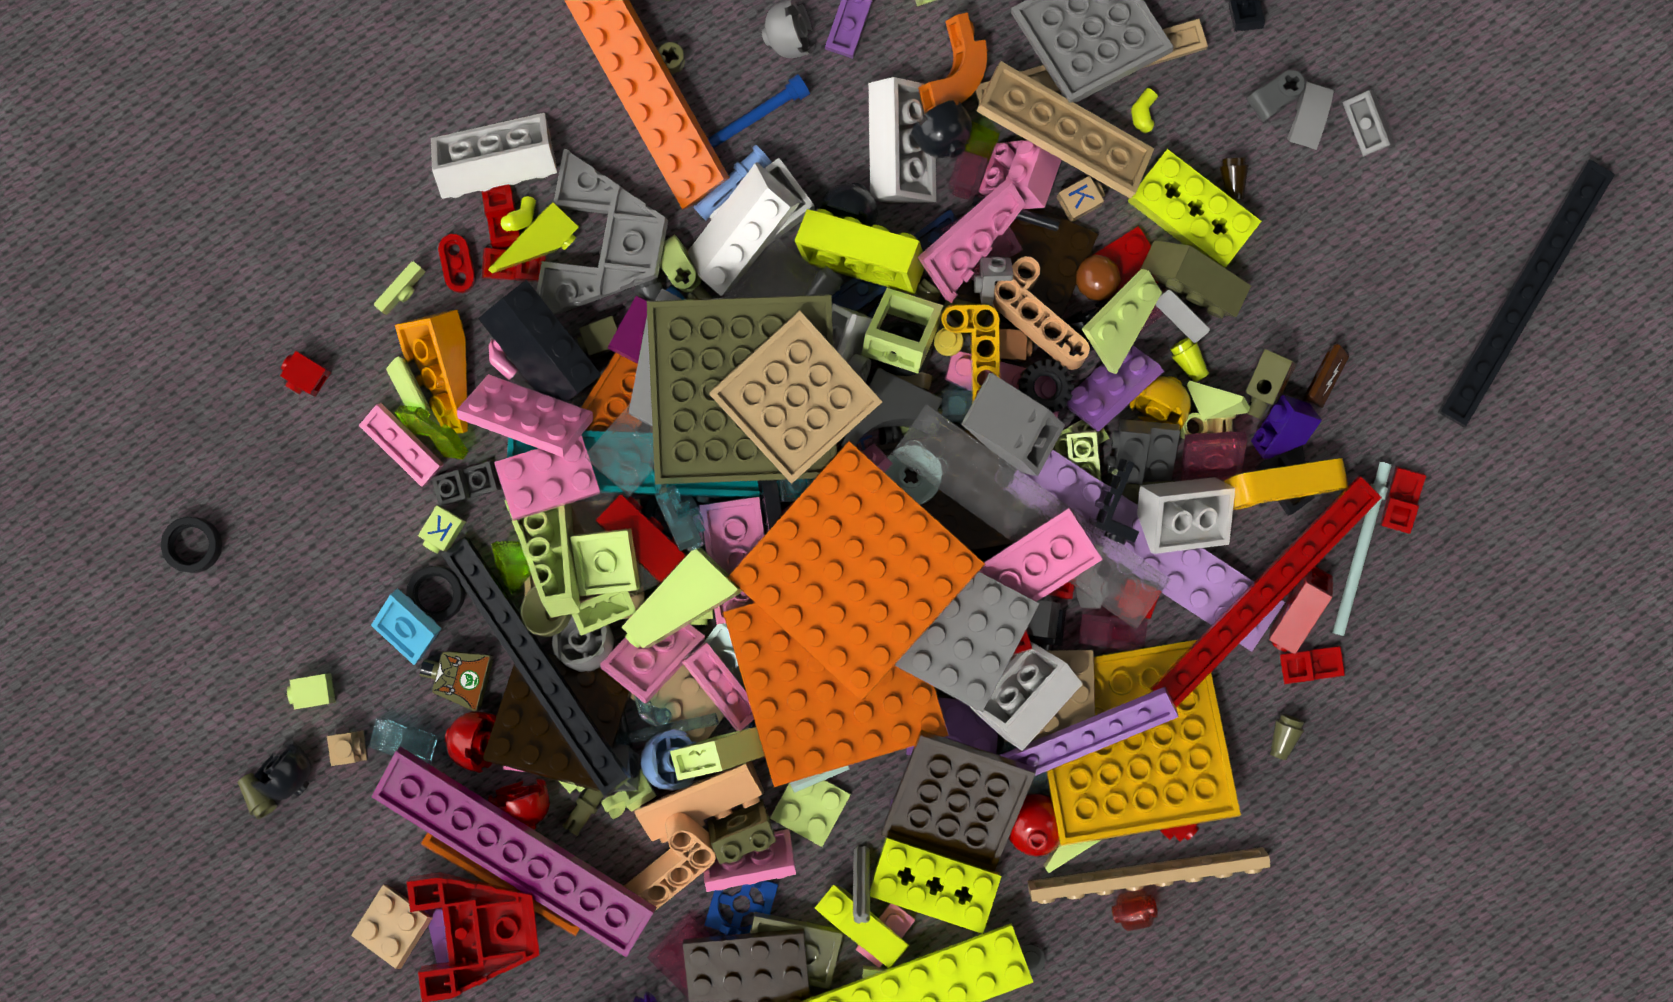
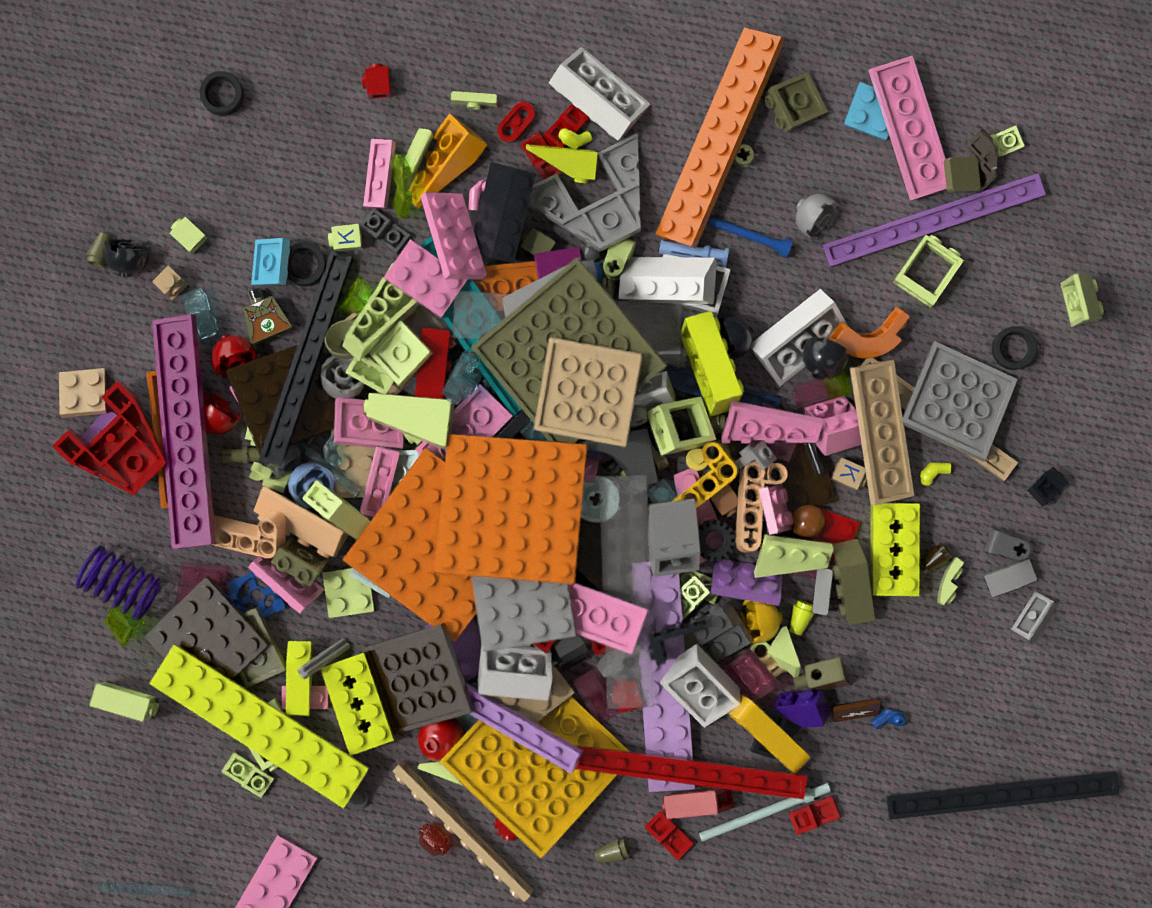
camera: 50 degrees right, 0 degrees up
none -> bright pink plate [759,484,793,535]
none -> blue arm [870,709,906,730]
none -> yellowish green slope [937,557,964,605]

